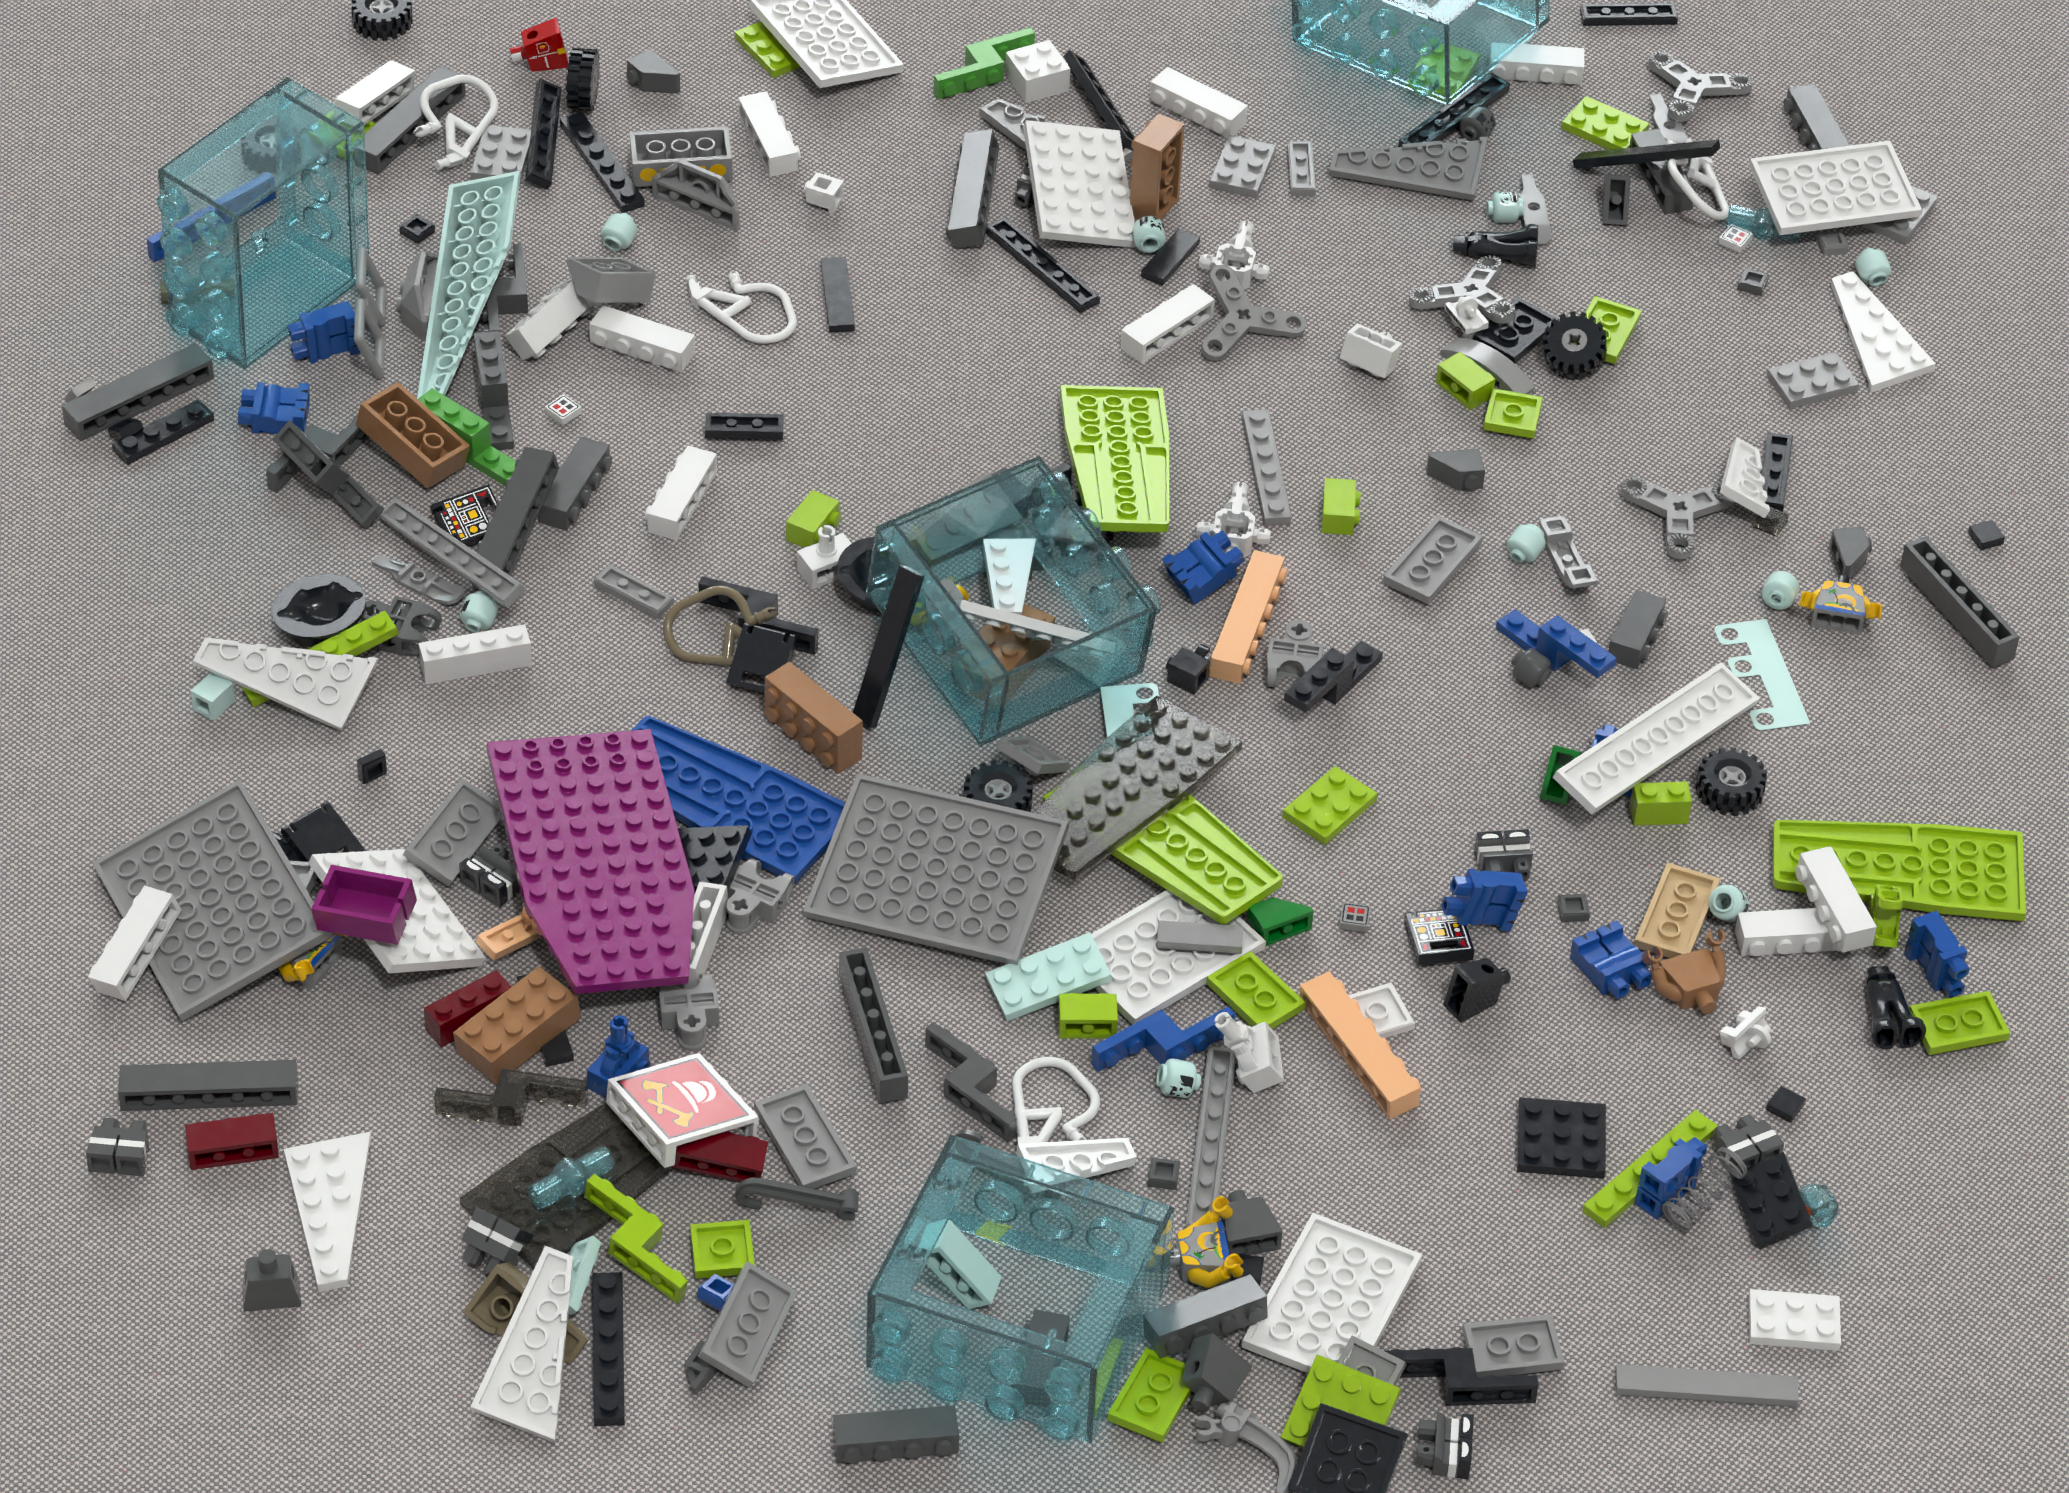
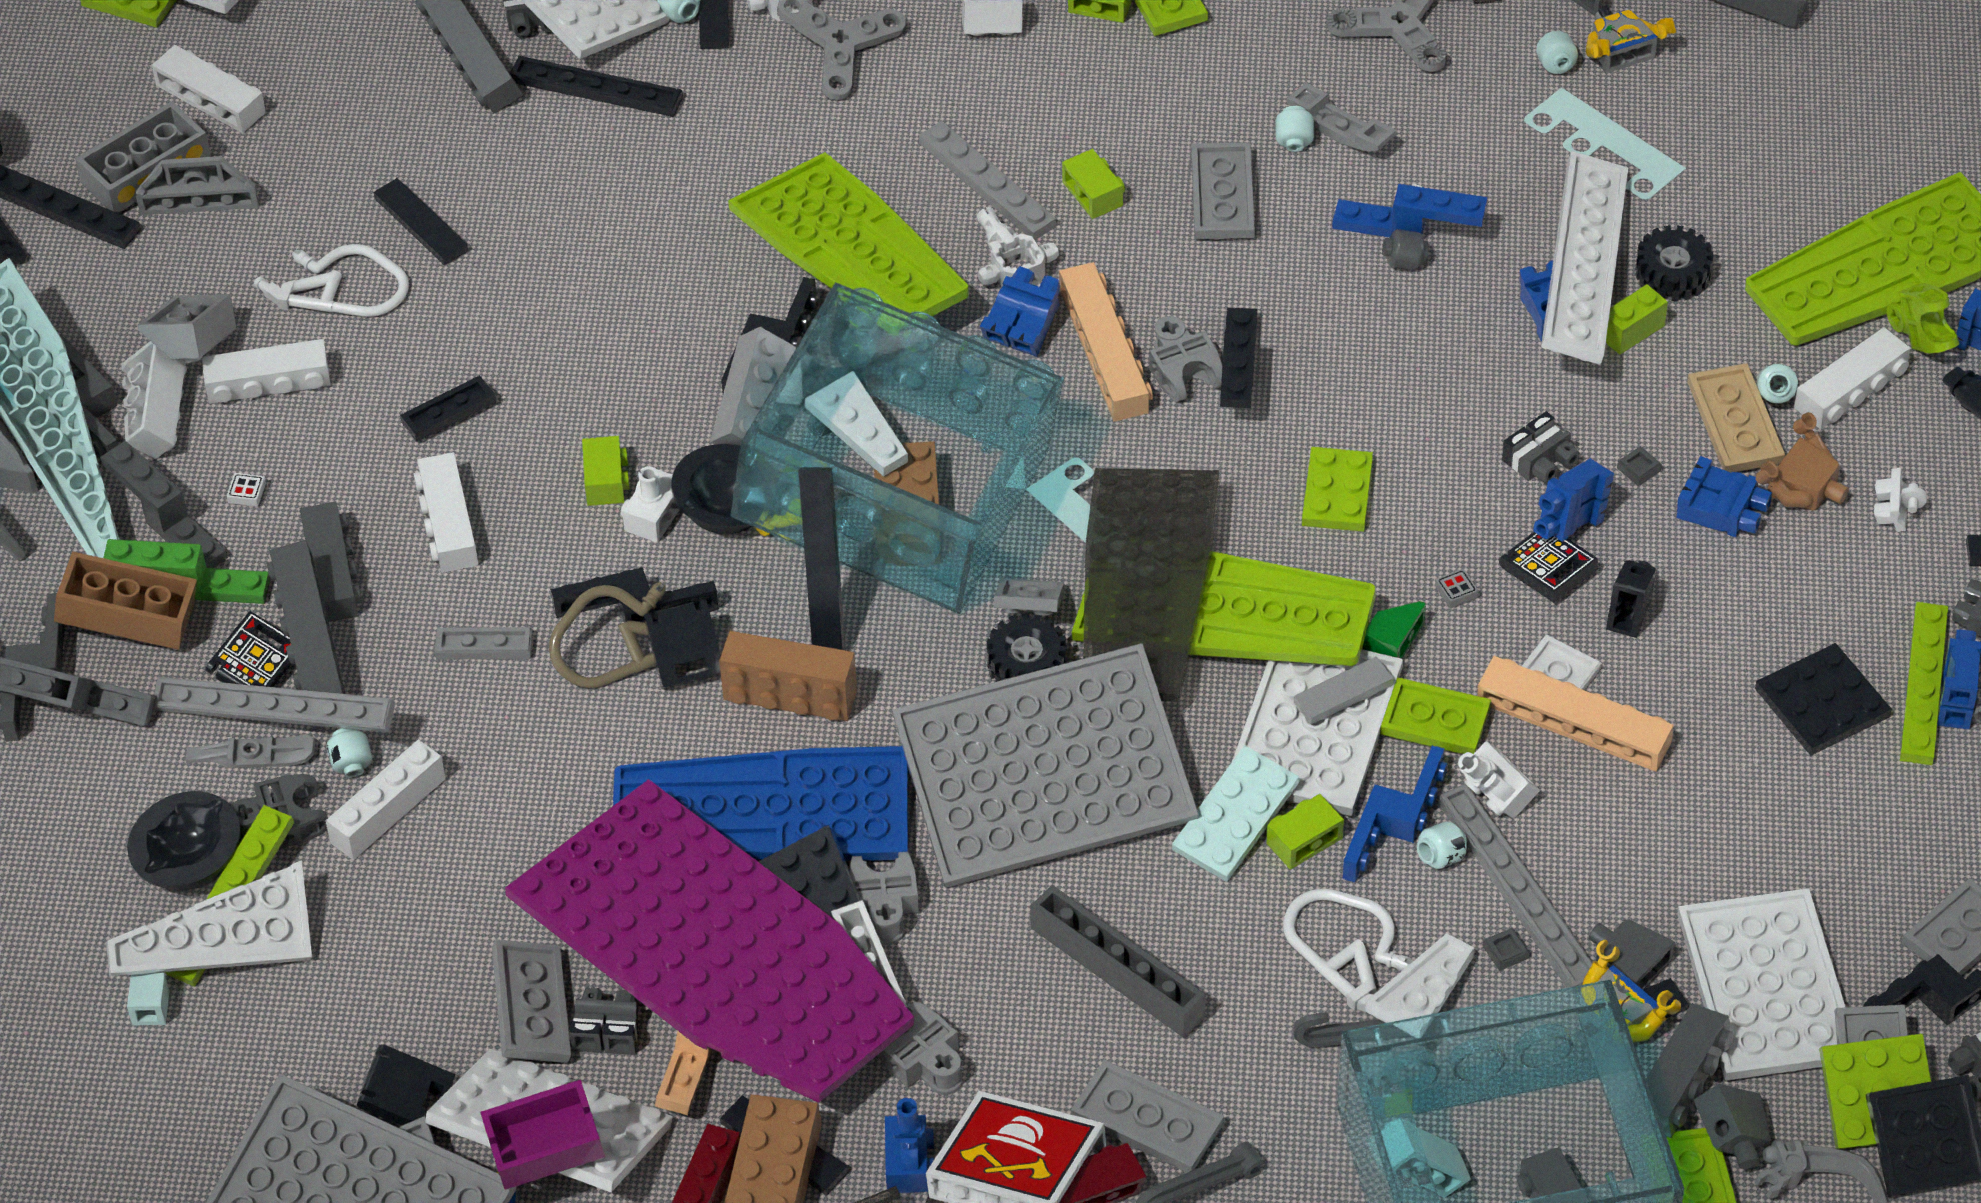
camera: 30 degrees left, 5 degrees up
black tile [357,749,387,784] -> none
light aqua head [601,213,638,251] -> none
dark grey slope [626,49,680,94] -> none
white brick [804,172,844,214] -> none
dark grey bracket [925,1021,1017,1143] -> none
white wing [952,599,1113,654] -> none
white brick [1121,284,1215,364] -> none
black brick [1166,644,1210,695] -> none
dark grey slope [1426,448,1485,491] -> none
green slope [1539,745,1583,805] -> none
brick [1608,590,1668,670] -> none
white brick [1795,846,1877,953] -> none

